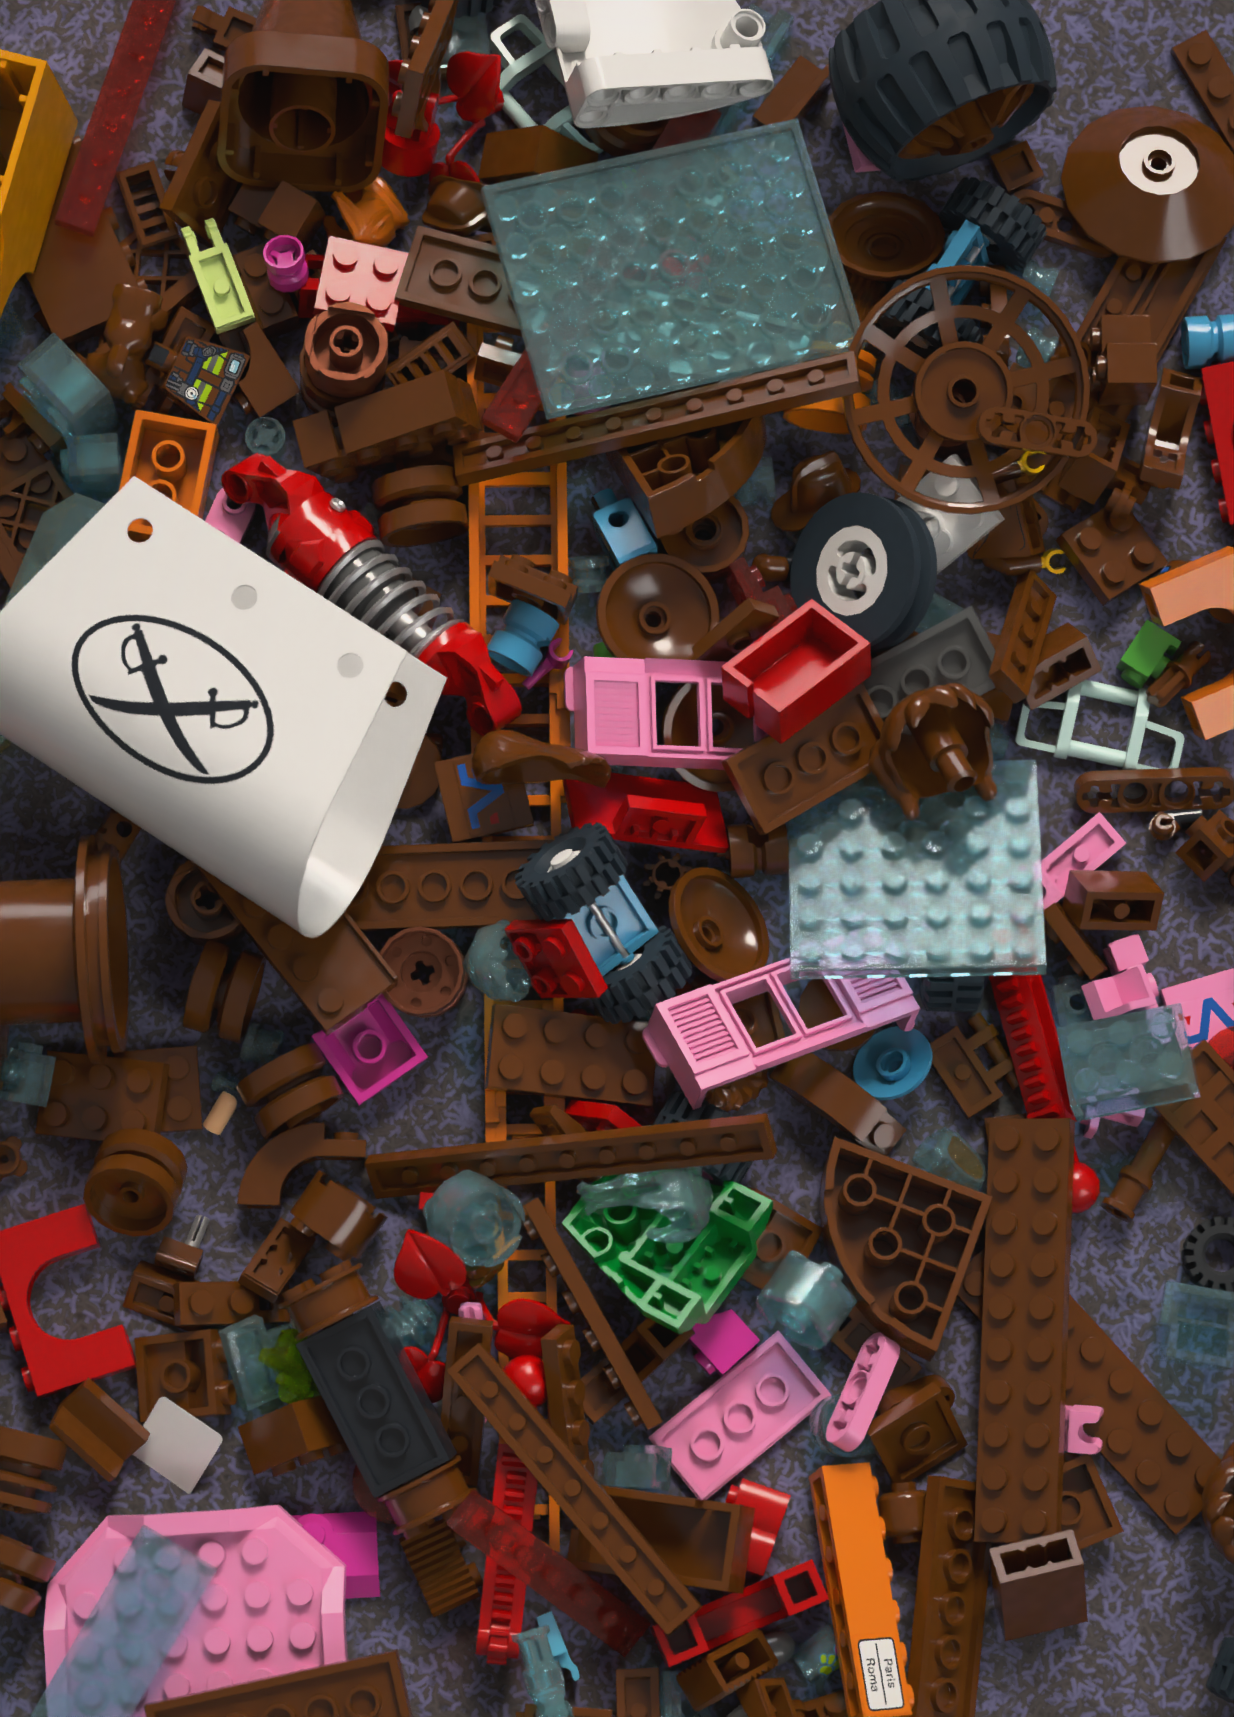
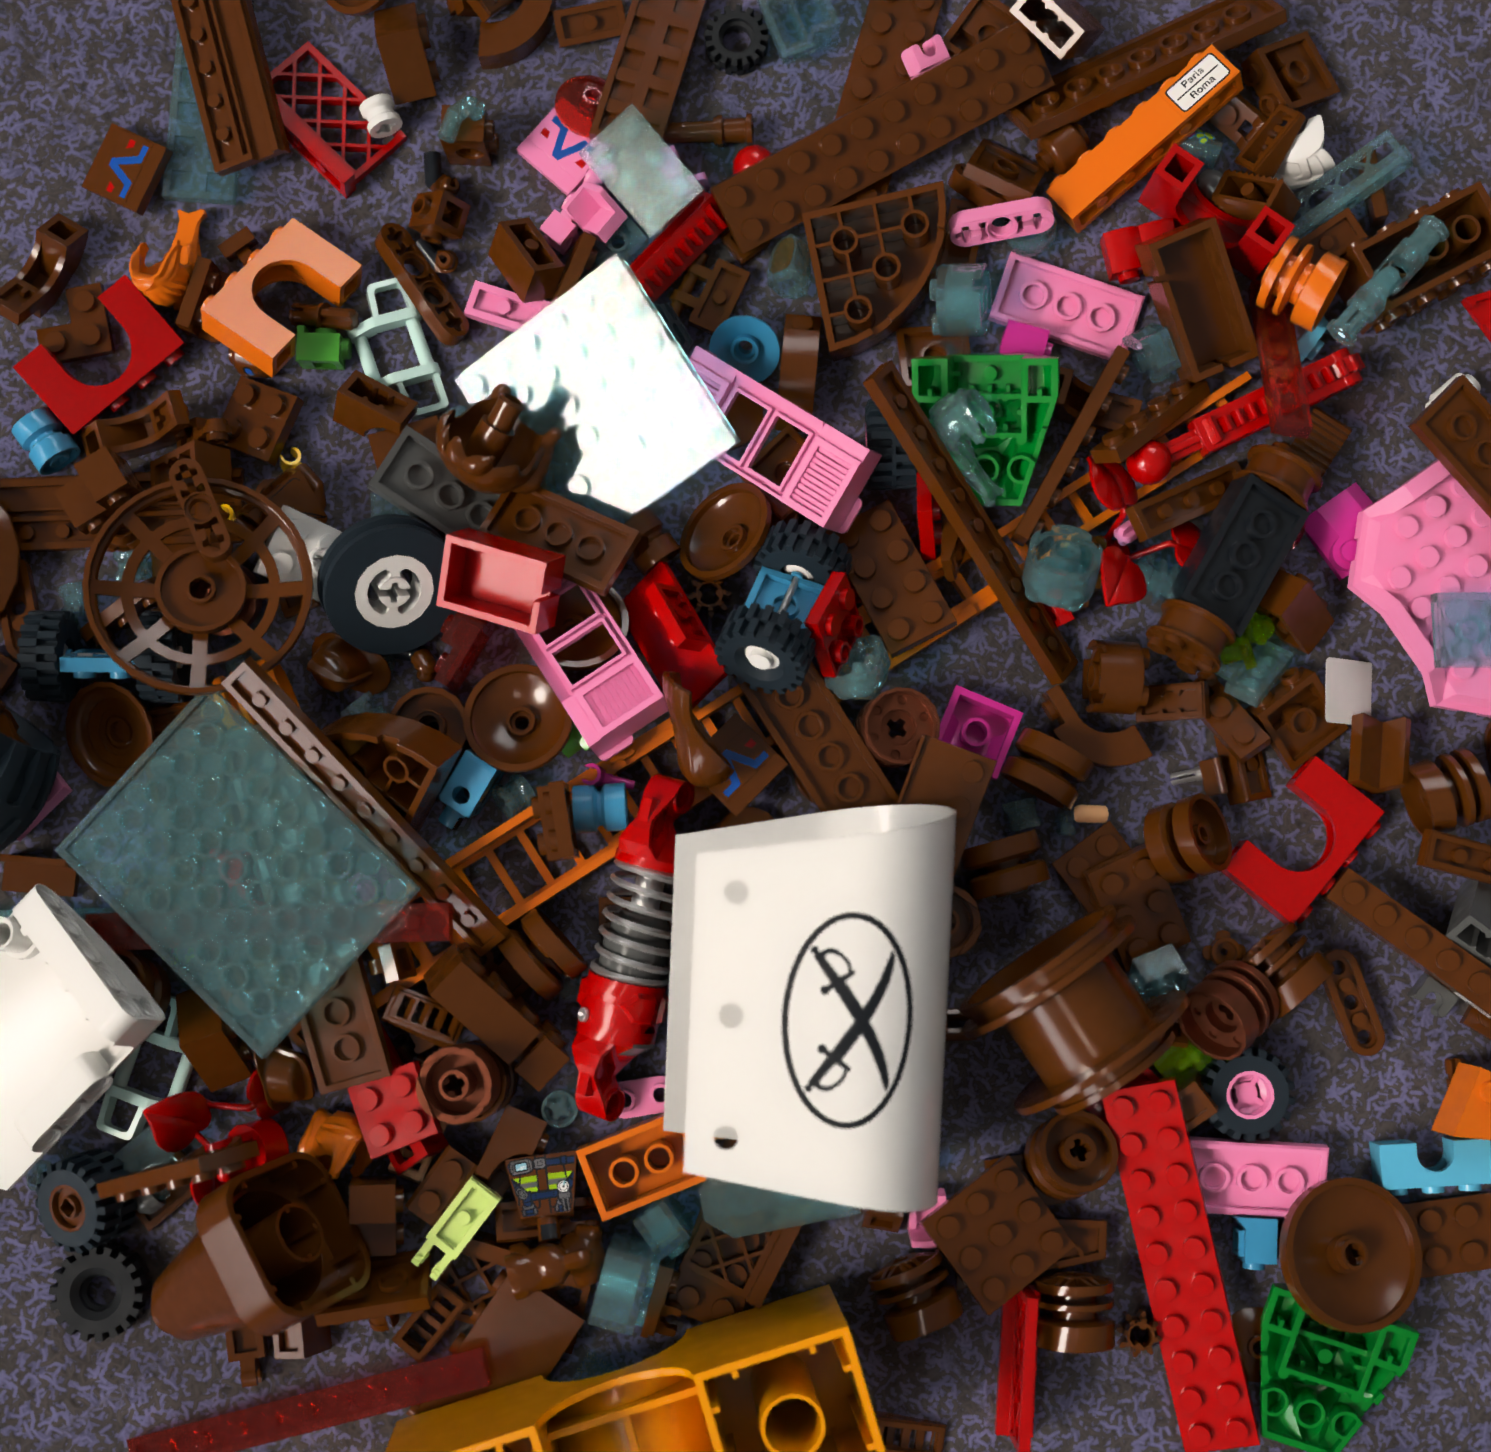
camera: 115 degrees left, 5 degrees up
dark pink wheel [263,235,309,292] -> none
reddish brown plate [447,1343,702,1635] -> none
reddish brown plate [691,598,780,662] -> none
reddish brown plate [988,569,1057,704] -> none
none -> orange wheel [1256,235,1349,332]

